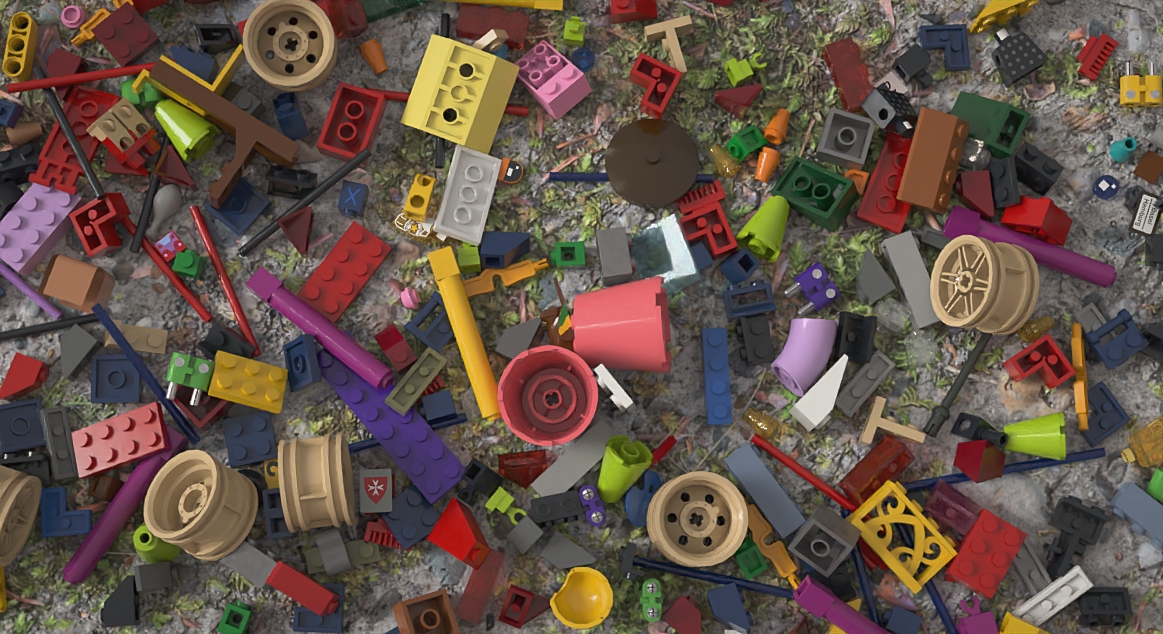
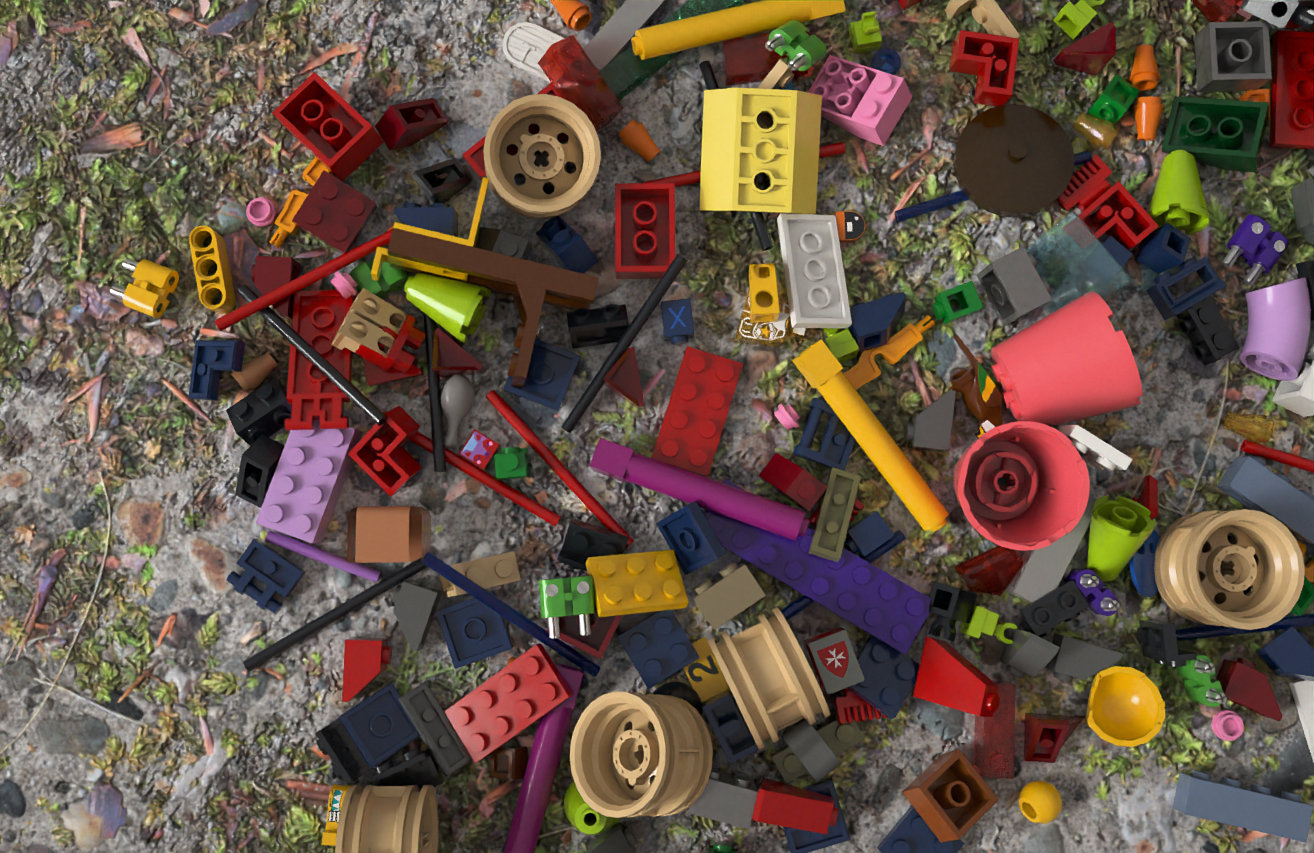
camera: 15 degrees left, 5 degrees up
blue tile [40,487,92,538] -> none
blue brick [700,327,733,428] -> none
none -> bright pink plate [330,271,358,299]
none -> dark tan brick [692,562,766,630]
none -> bright green piece [765,20,827,71]

